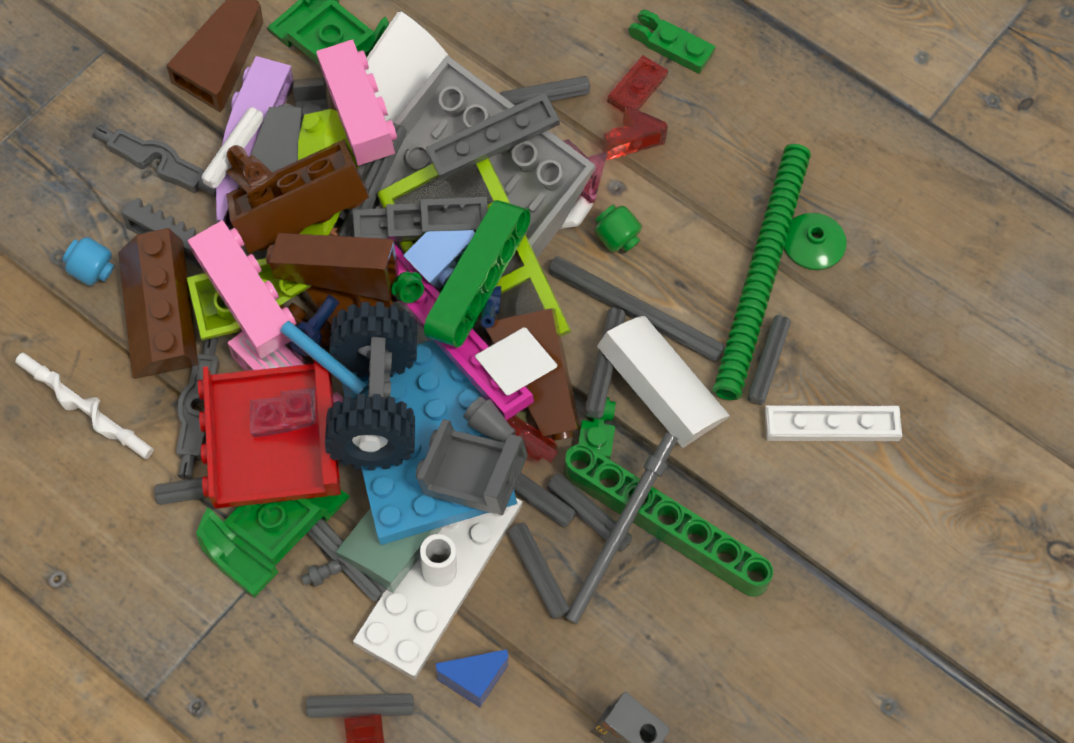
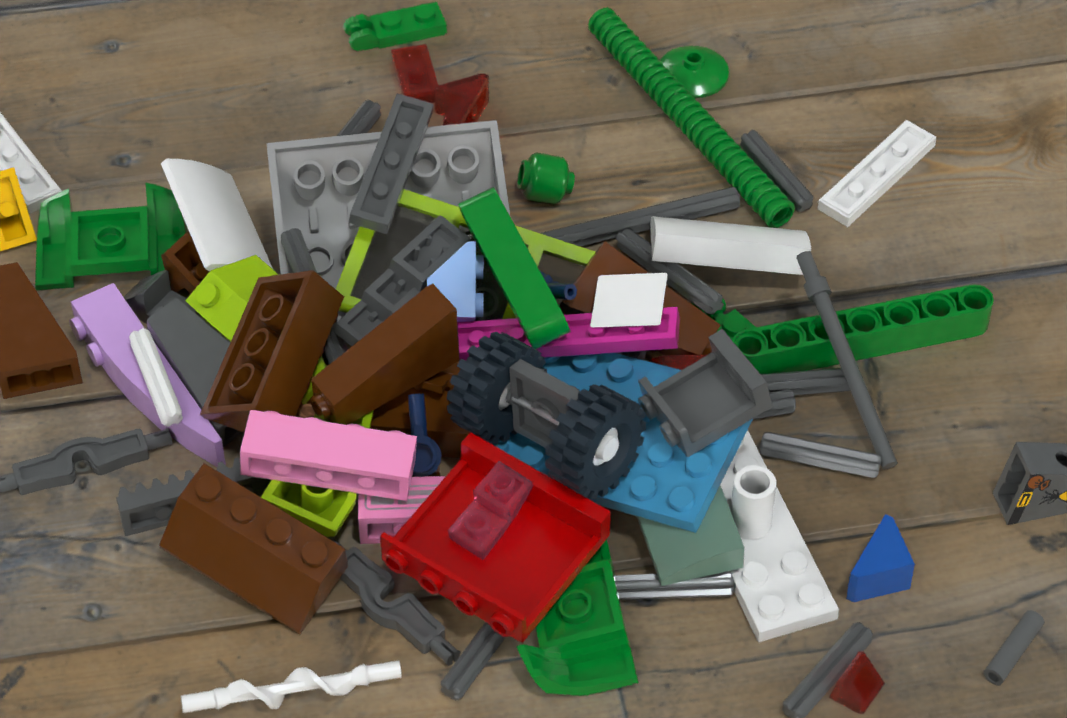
camera: 45 degrees left, 15 degrees down
dark azure head [62,237,115,286] -> none
reddish brown hinge [226,145,278,196] -> none
dark azure bar [280,321,368,395] -> none
dark grey piece [302,560,342,587] -> none
bright pink brick [316,40,397,166] -> none
green plate [391,271,424,303] -> none
dark grey cone [463,396,516,443] -> none

